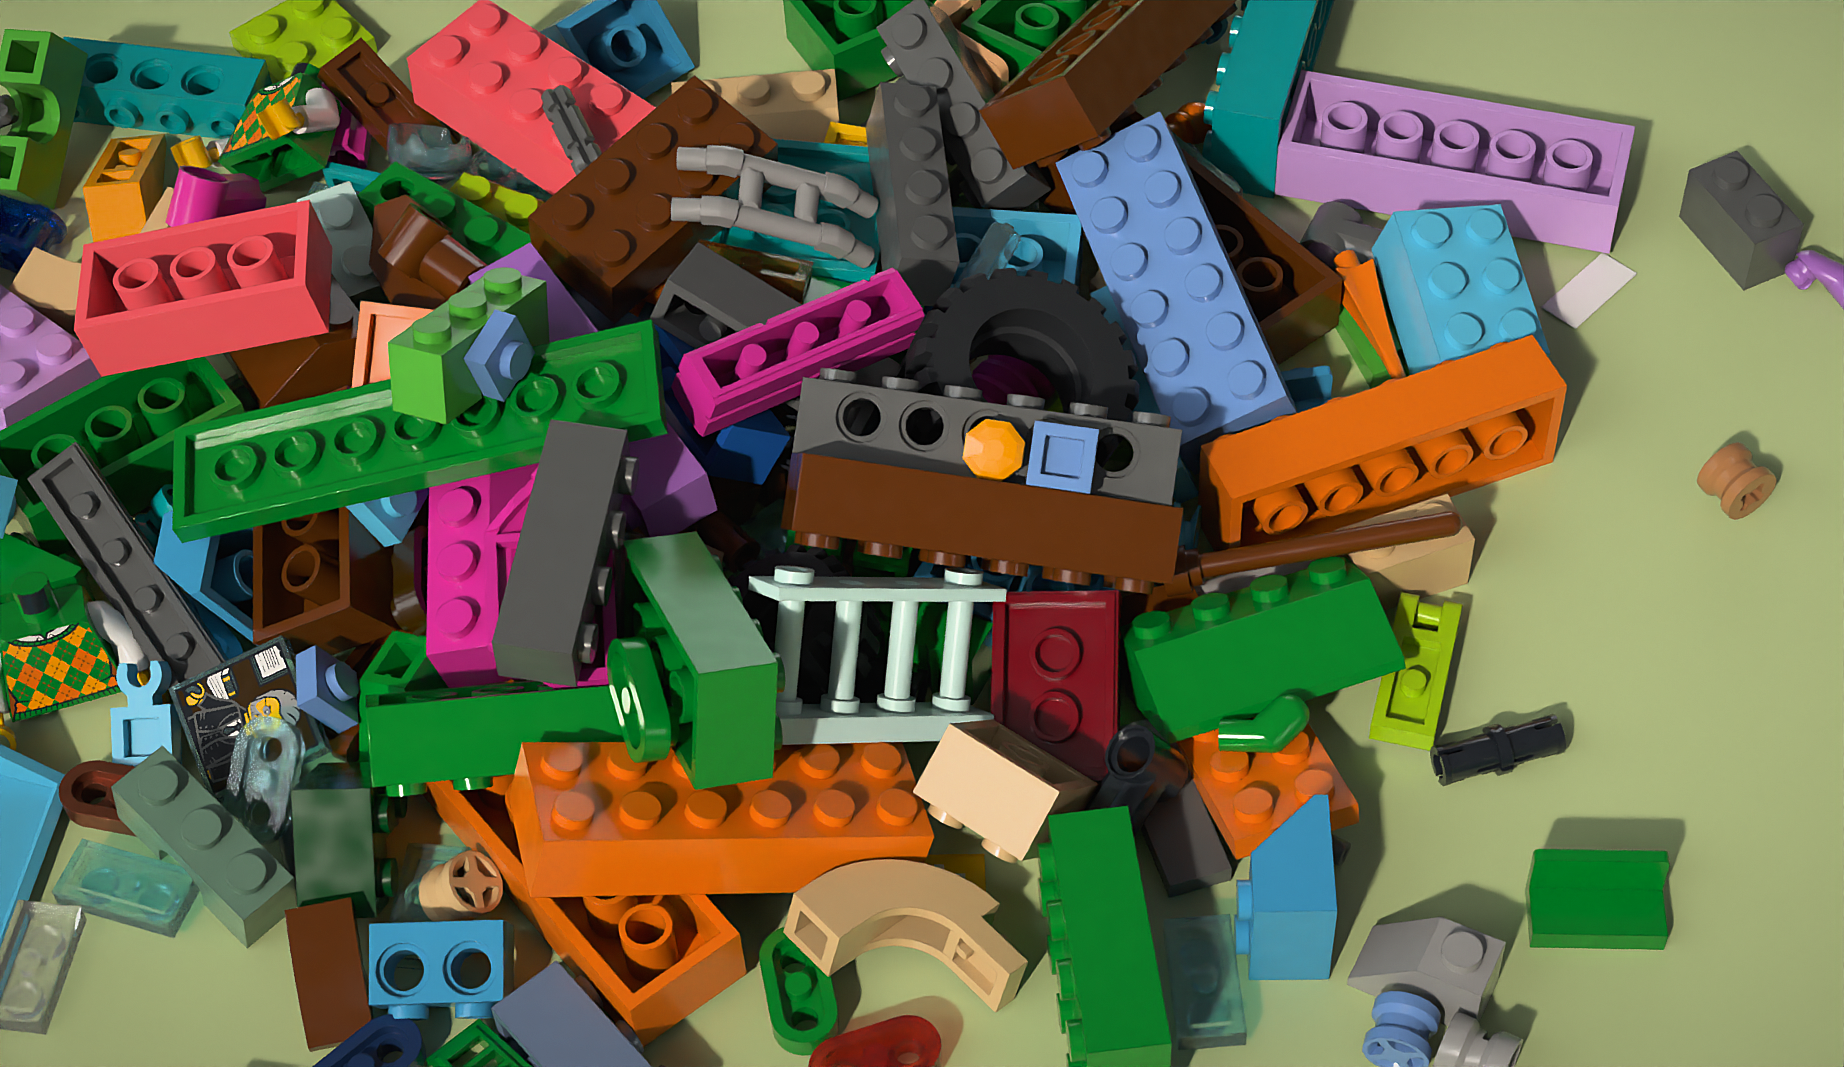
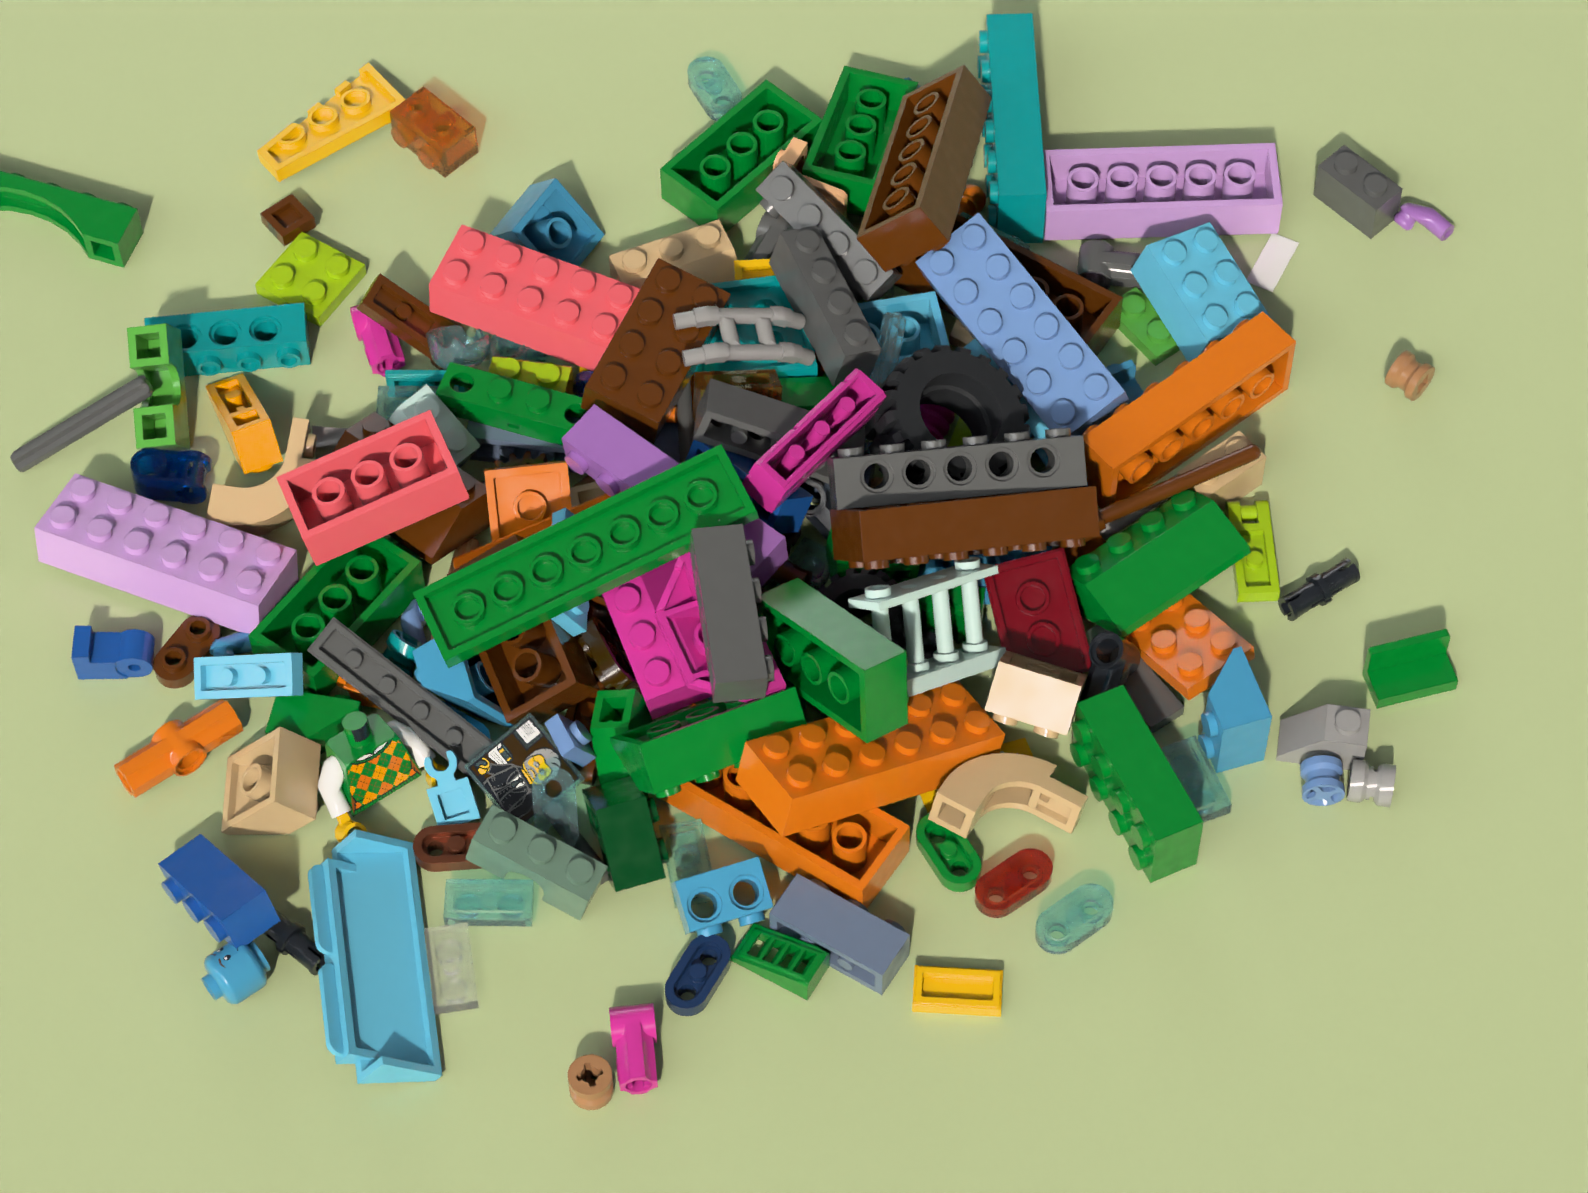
camera: 20 degrees left, 5 degrees up
dark pink piece [165,165,267,227] -> none
torso [170,63,342,192] -> none
reddish brown slope [284,897,374,1052] -> none
reddish brown panel [369,194,488,309] -> none
bright green arch [387,267,550,425] -> none
tan wheel [419,850,503,922] -> none
medium blue plate [463,309,535,402] -> none
dark grey axle [541,85,602,175] -> none
green plate [607,637,679,763] -> none
light orange tile [963,419,1026,482] -> none
medium blue plate [1026,421,1099,494] -> none
green arm [1218,694,1310,753] -> none
orange piece [1334,250,1406,379] -> none

